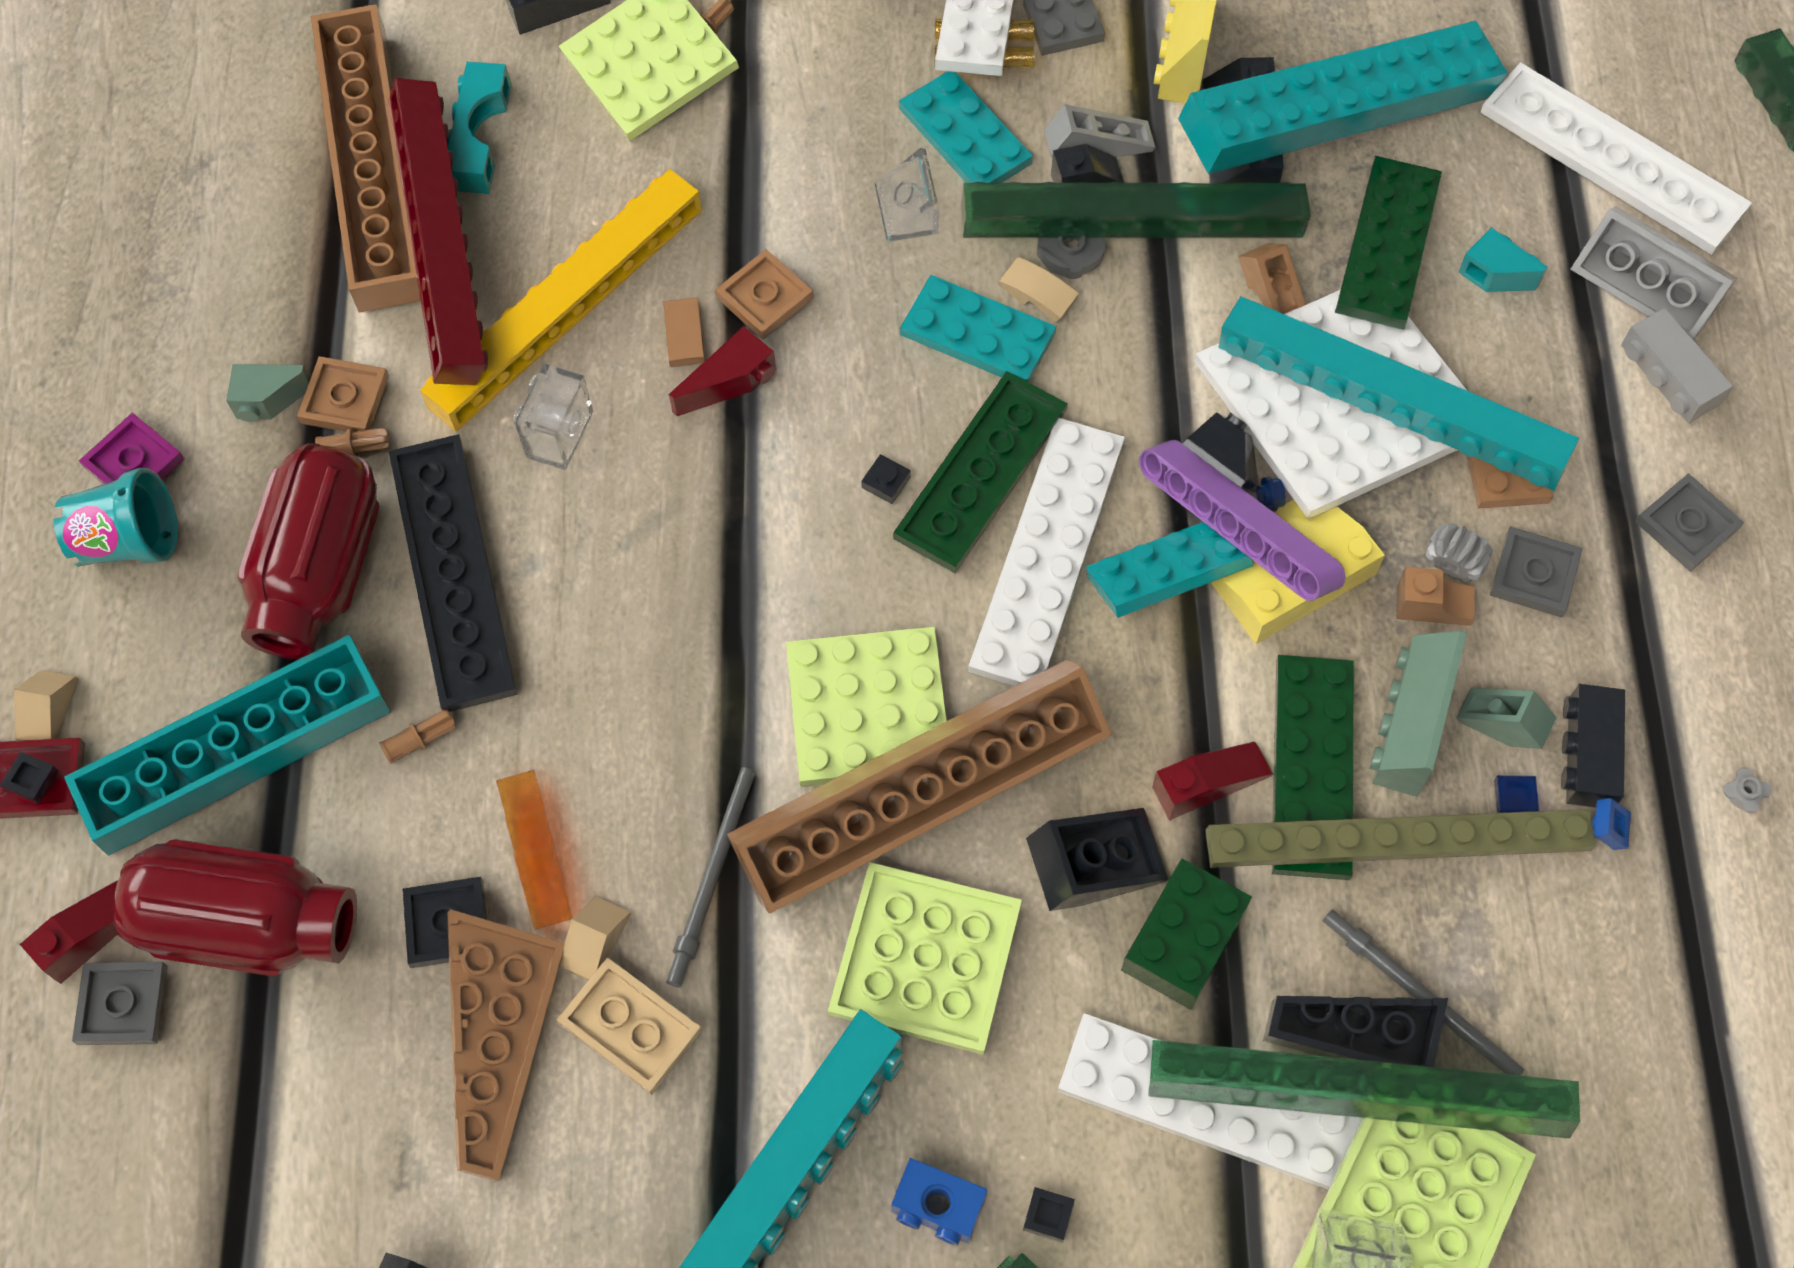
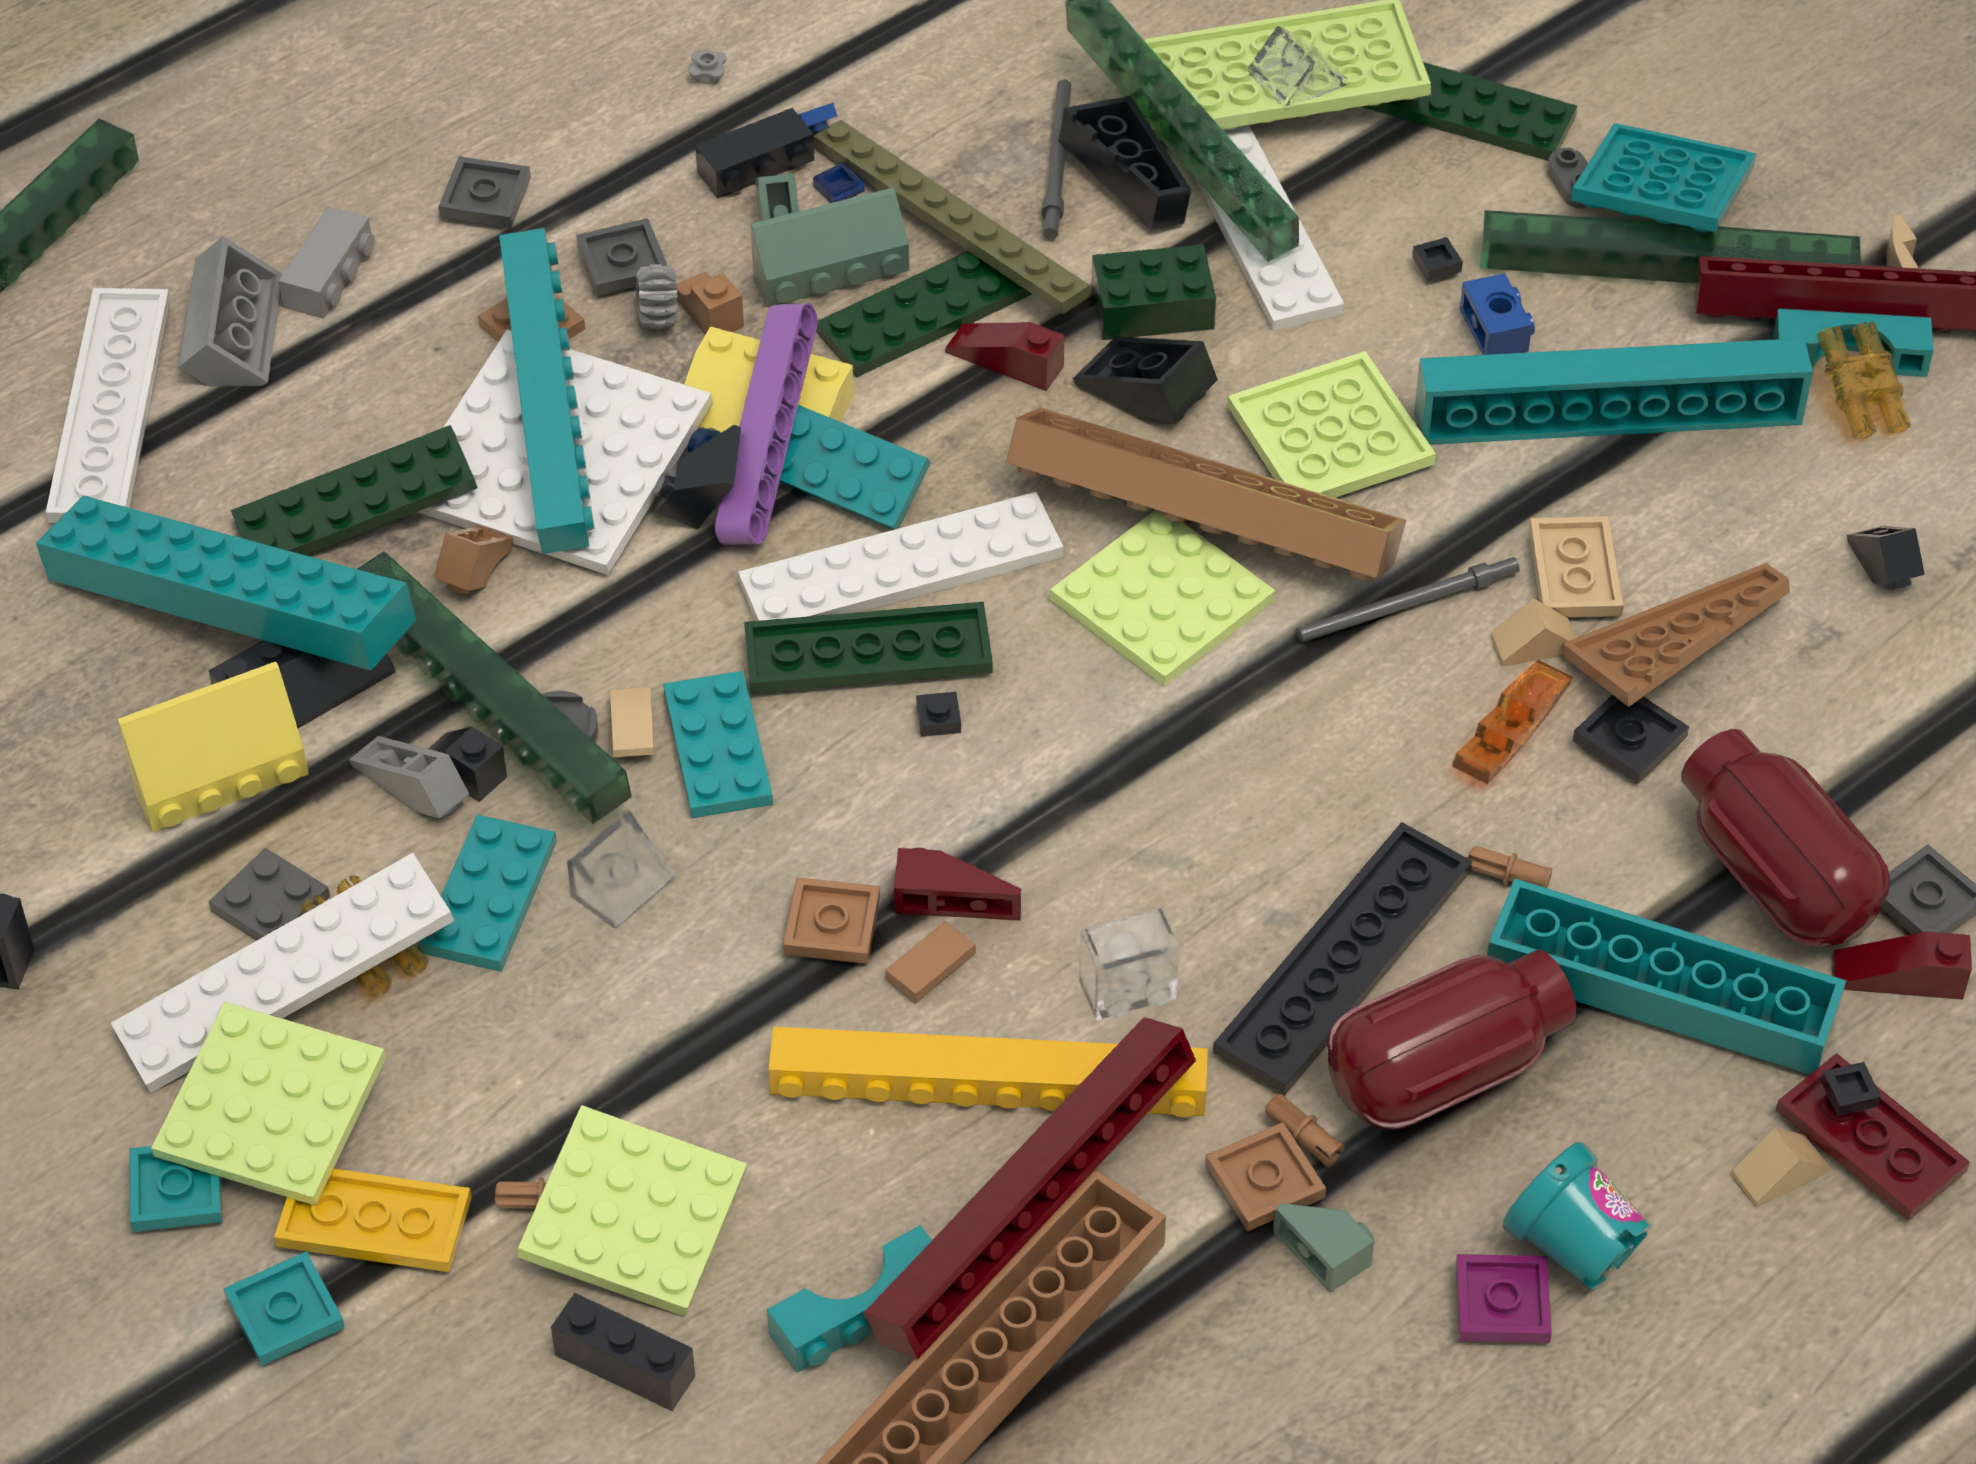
camera: 130 degrees left, 15 degrees down
teal slope [1458,227,1548,292] -> none

